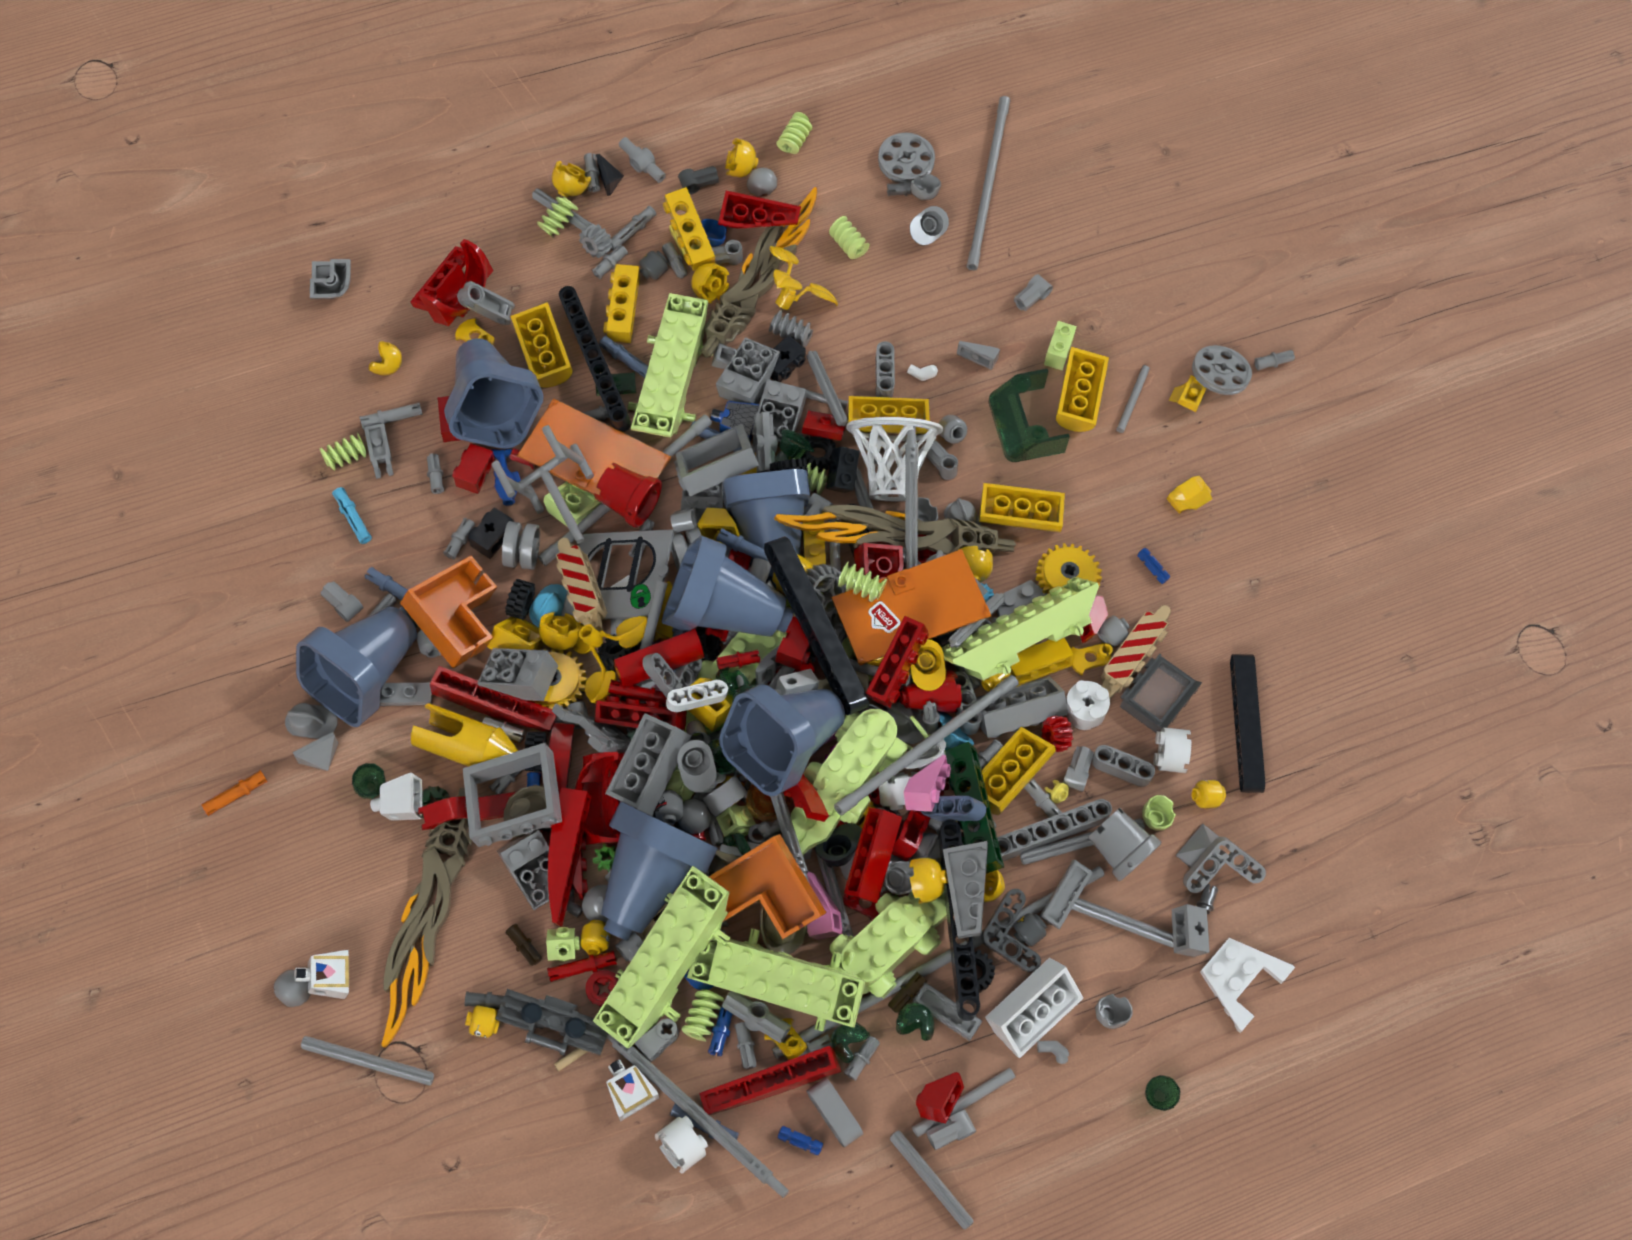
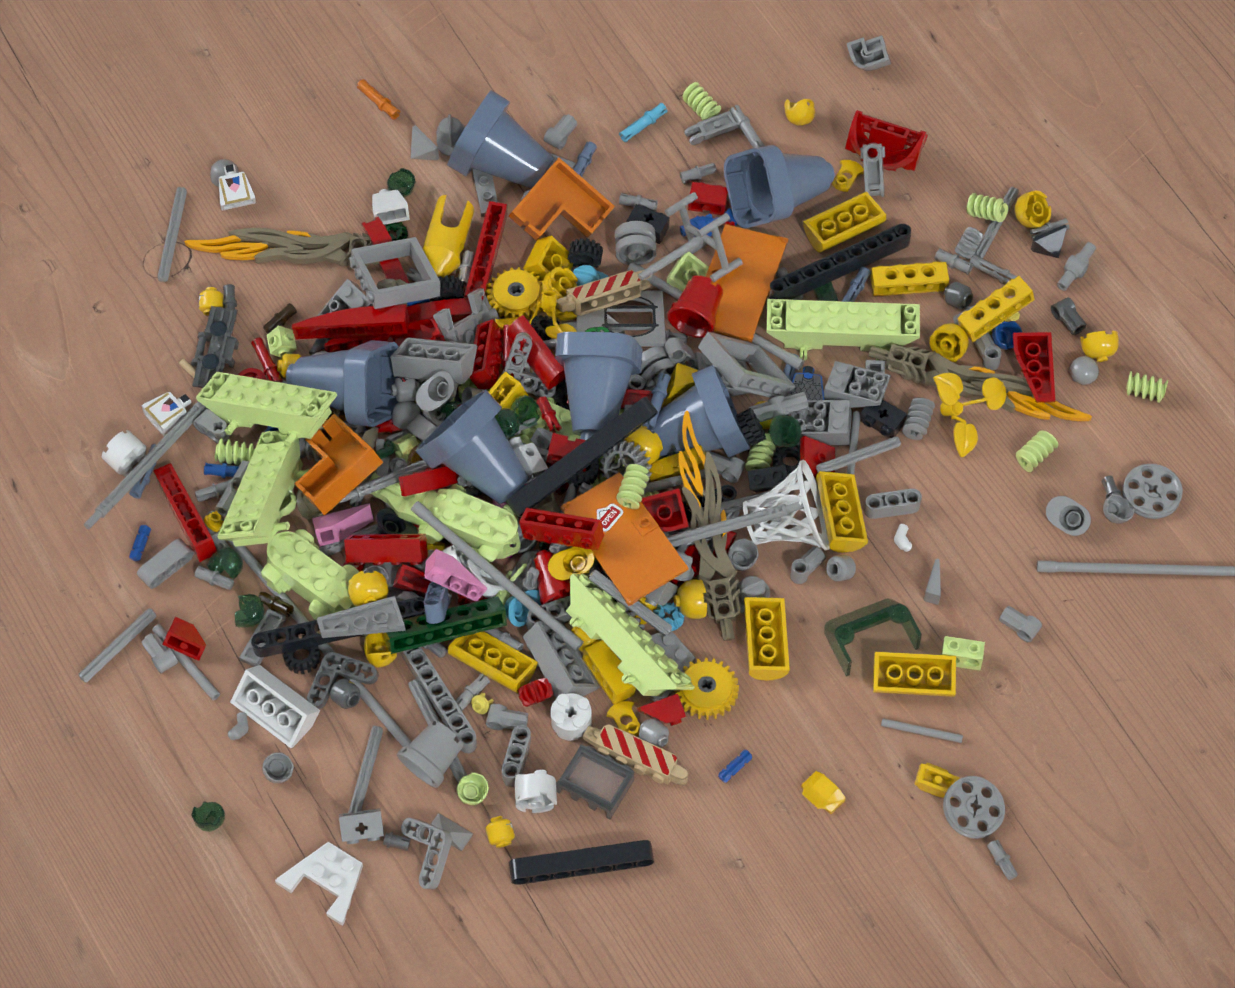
camera: 85 degrees right, 5 degrees down
light grey slope [477,648,558,701] -> none
white beam [666,680,728,712] -> none
light grey plate [1039,860,1093,929] -> none

